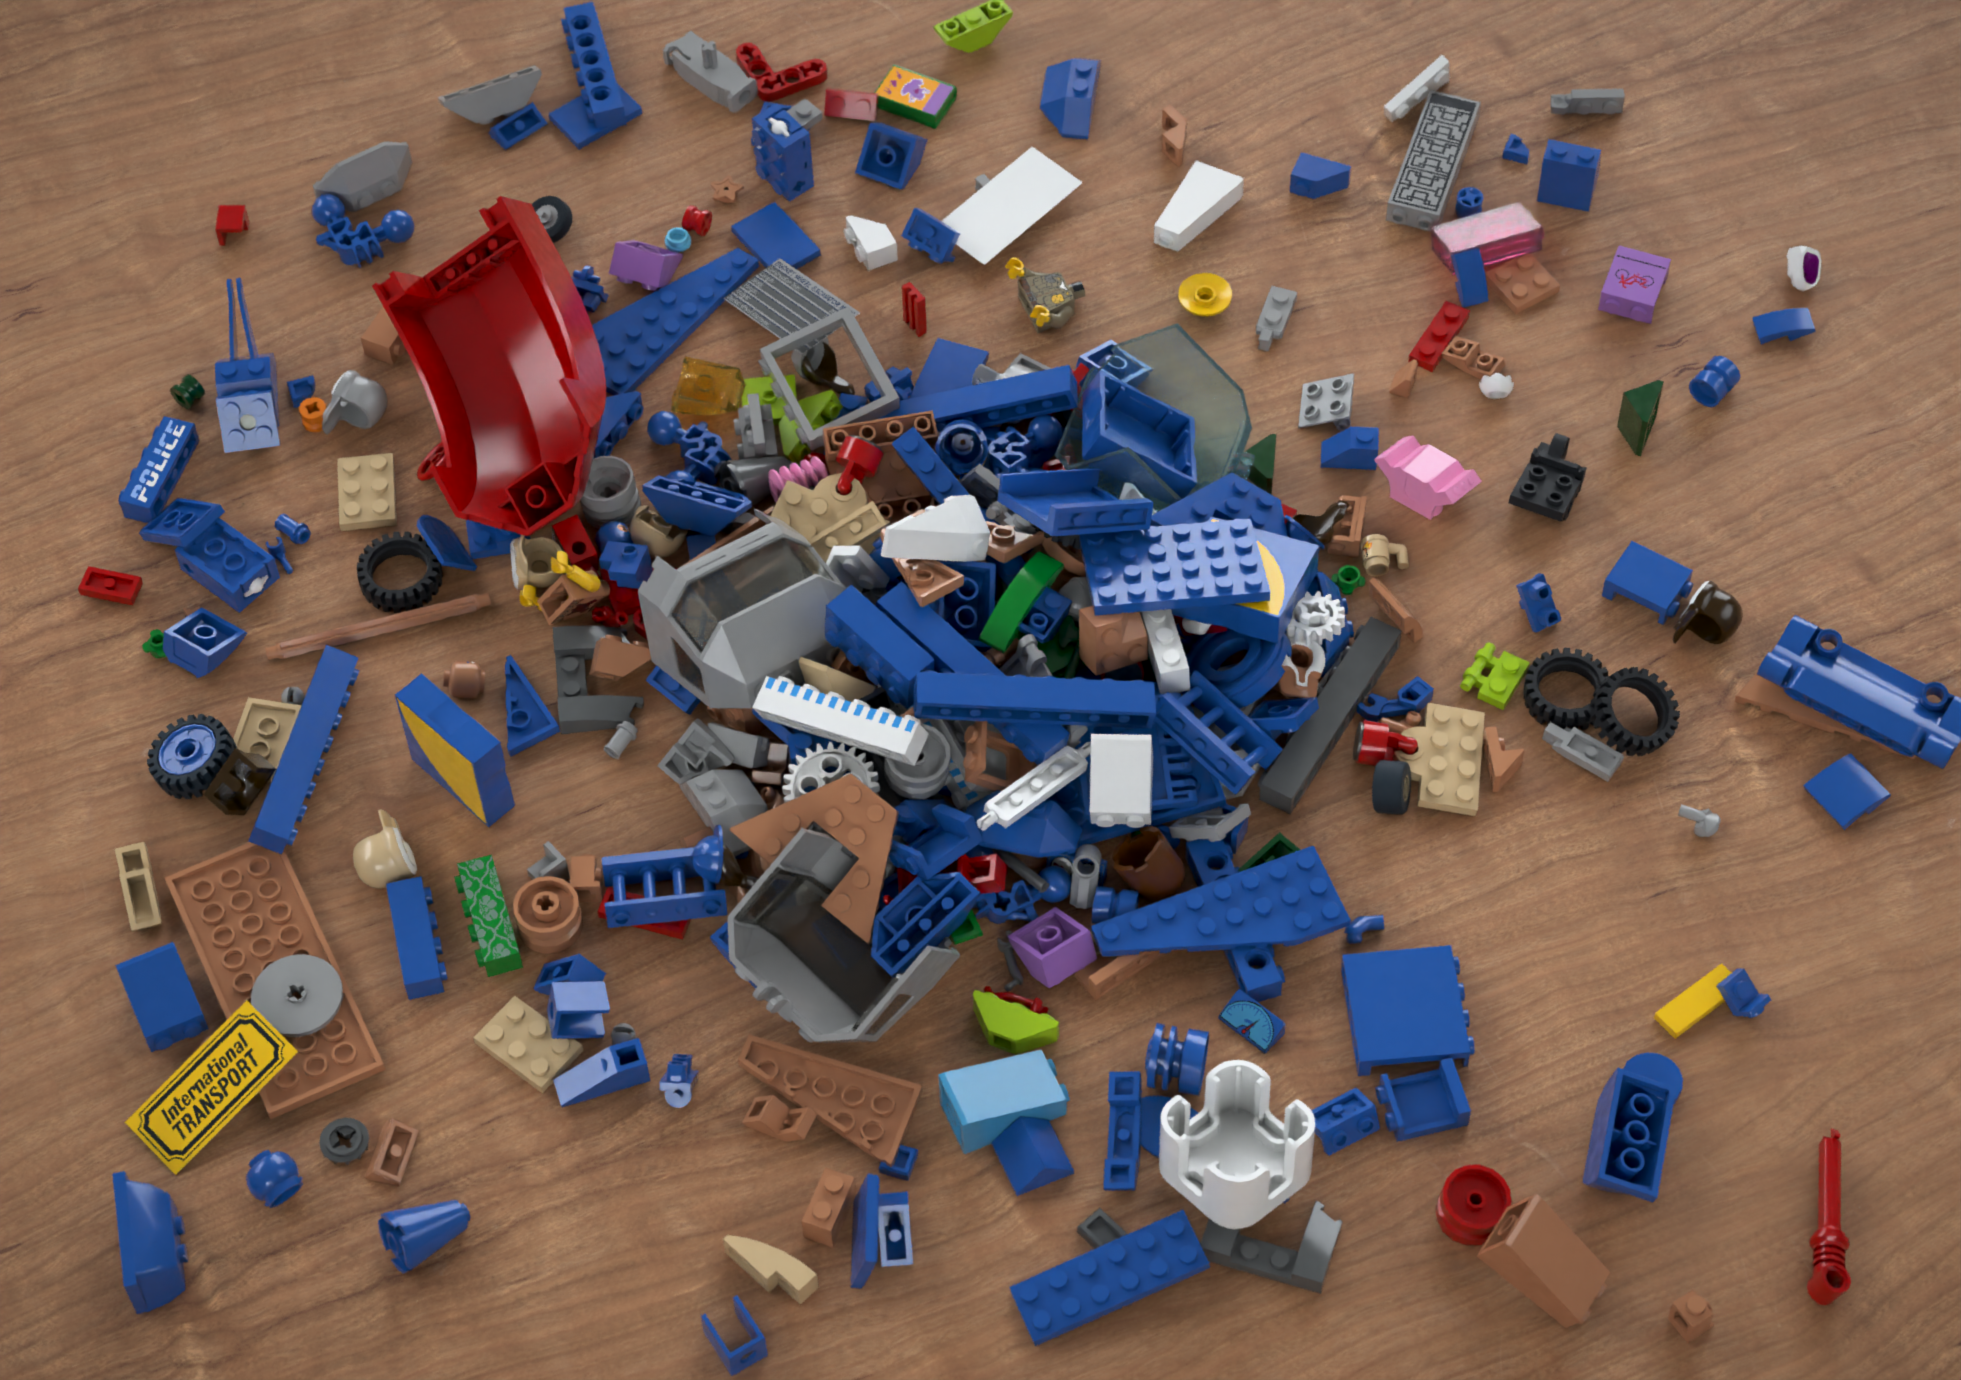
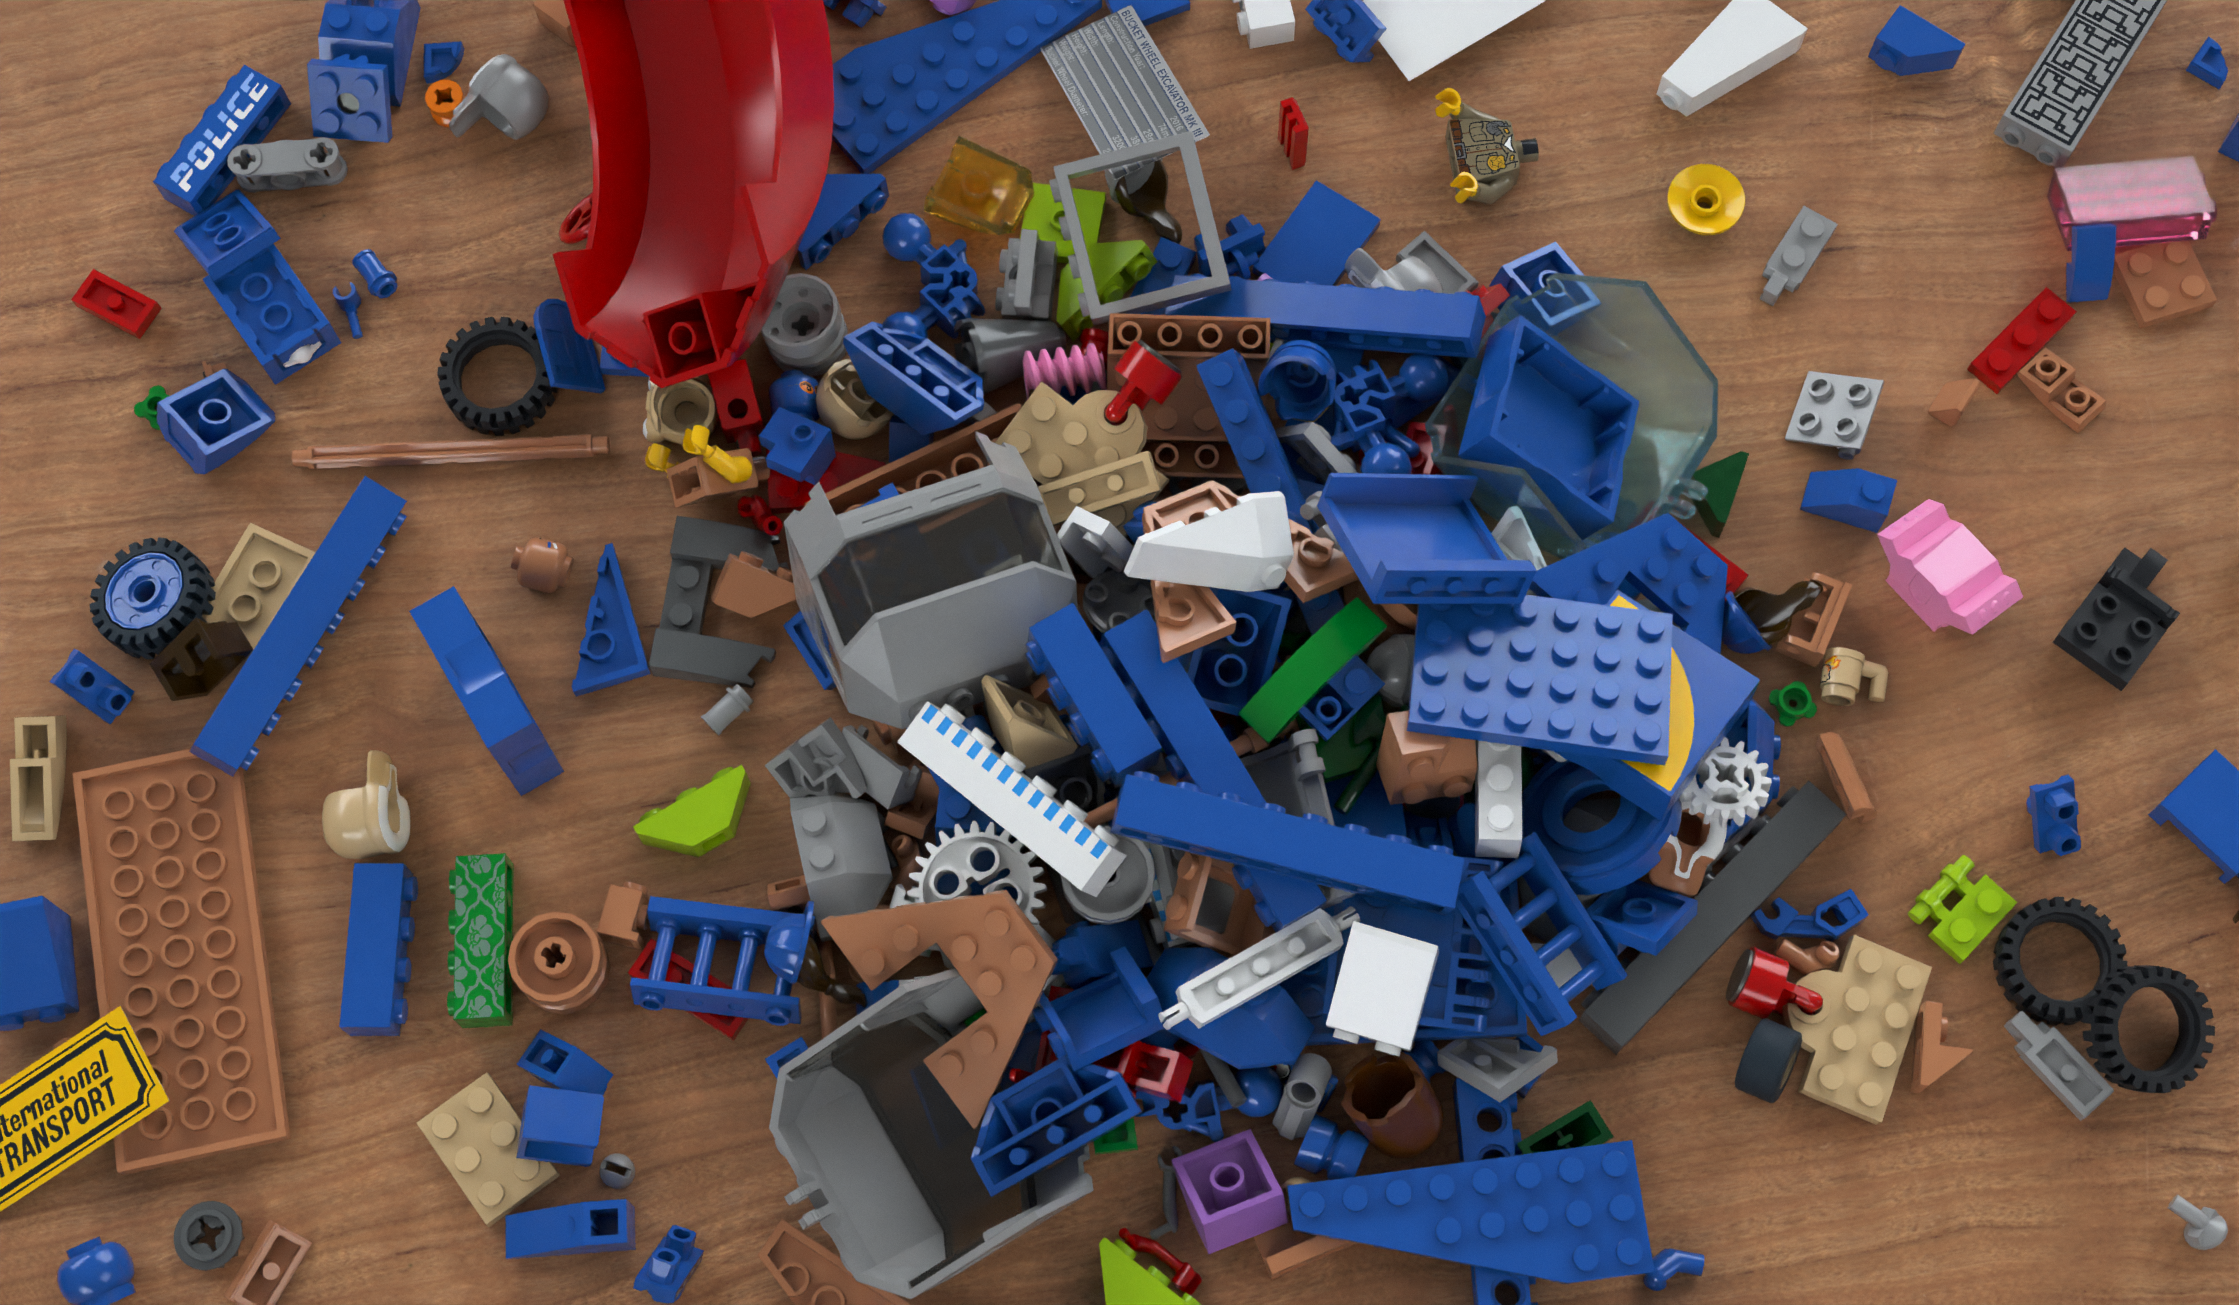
camera: 15 degrees right, 15 degrees up
dark green wheel [170,374,205,409] -> none
light grey piece [251,954,343,1037] -> none
light grey hinge [281,687,305,705] -> none
tan plate [337,453,397,531] -> none
light grey panel [527,841,570,881] -> none
blue wheel [1455,187,1483,221] -> none
white plate [1479,373,1514,399] -> none
none -> blue hips [49,649,135,724]
none -> light grey piece [227,137,348,193]
none -> lime slope [633,764,751,857]

